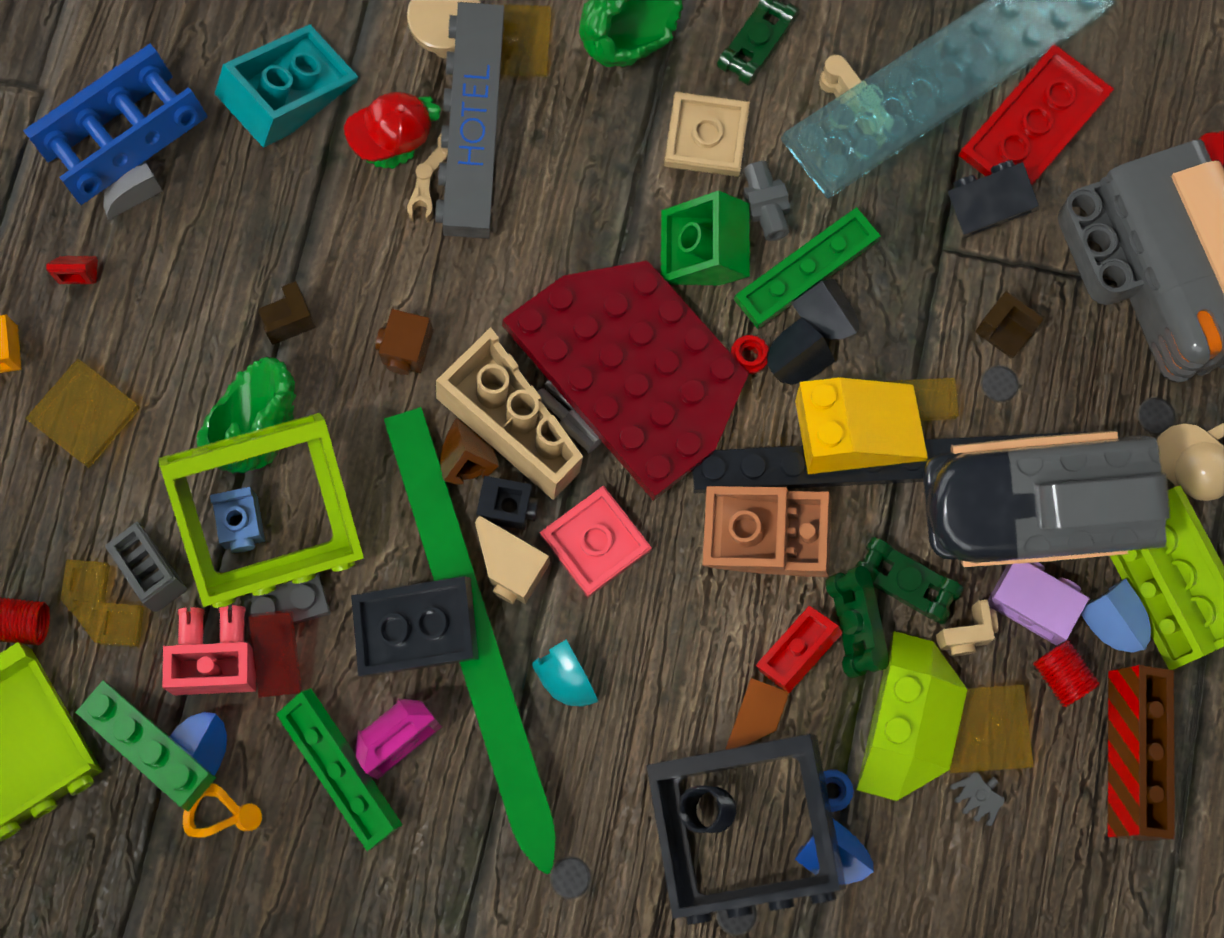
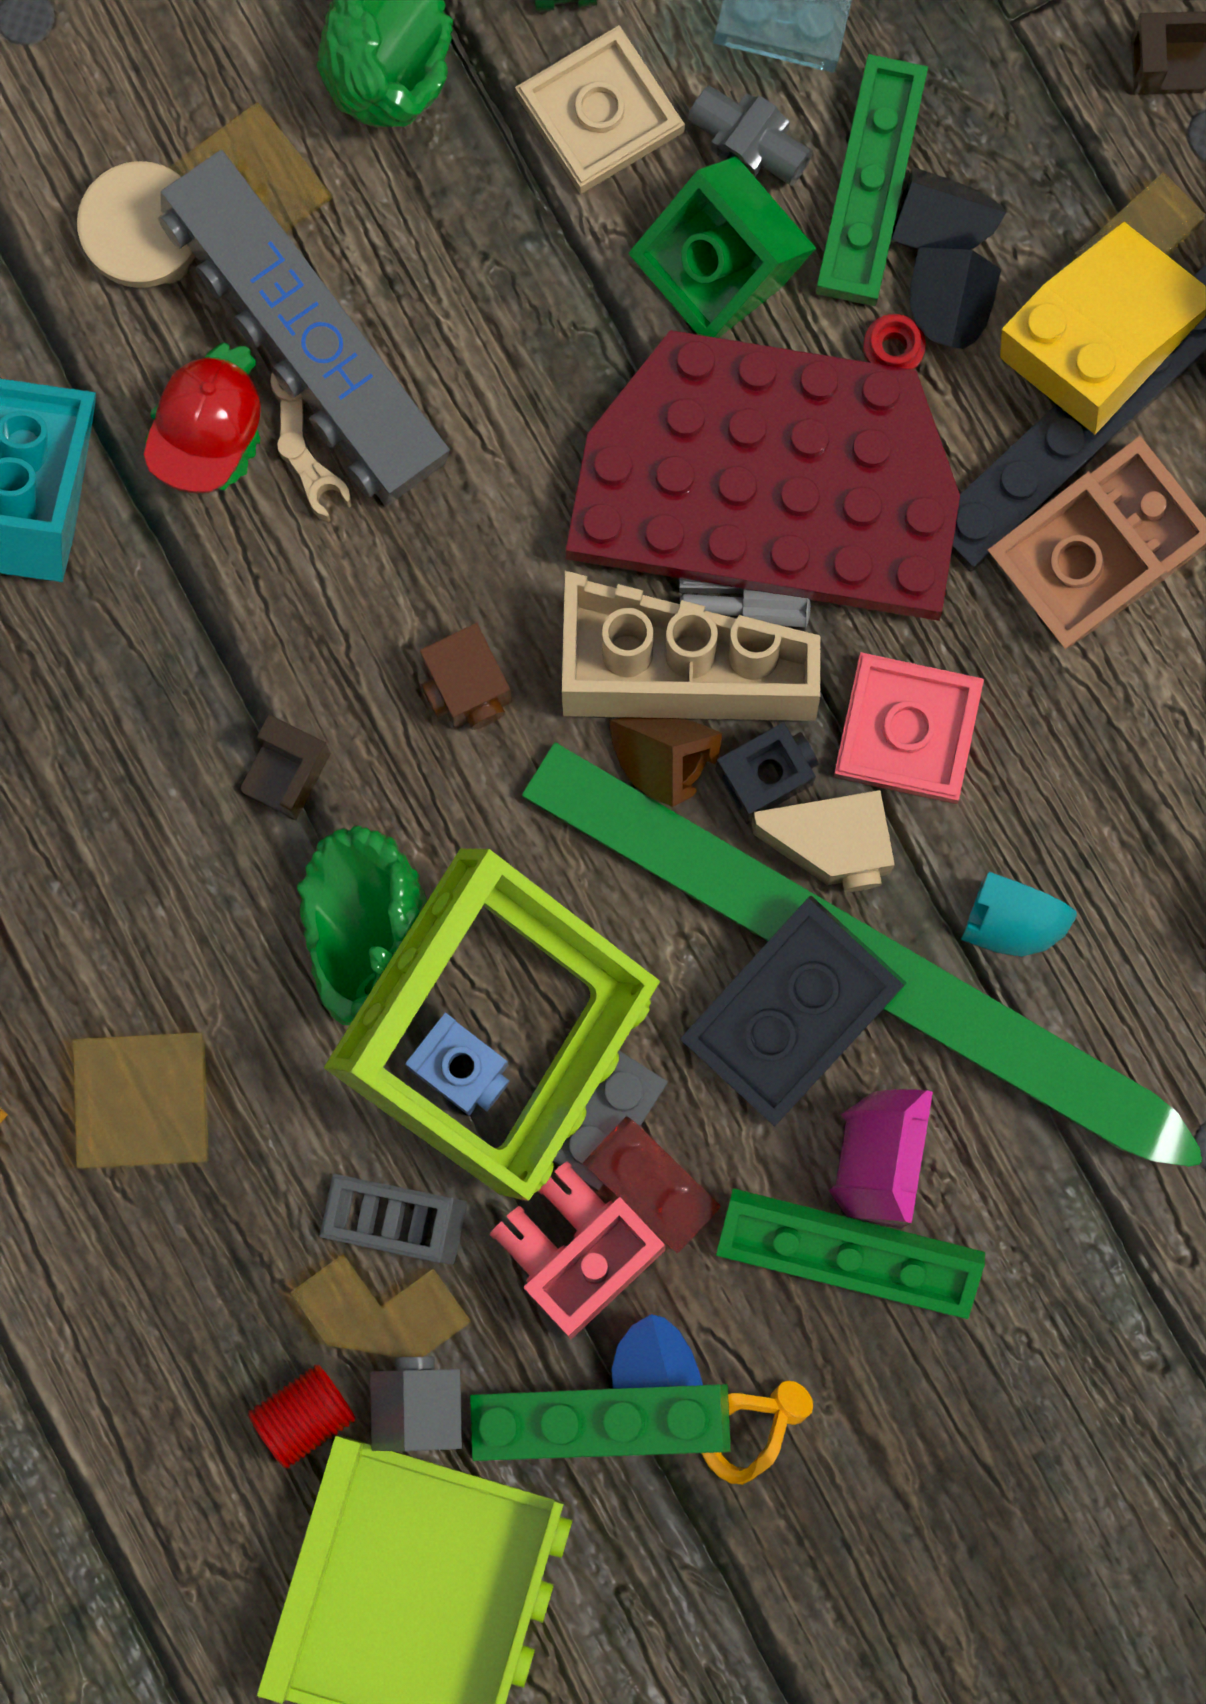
camera: 40 degrees left, 5 degrees up
none -> dark grey brick [370,1357,462,1451]

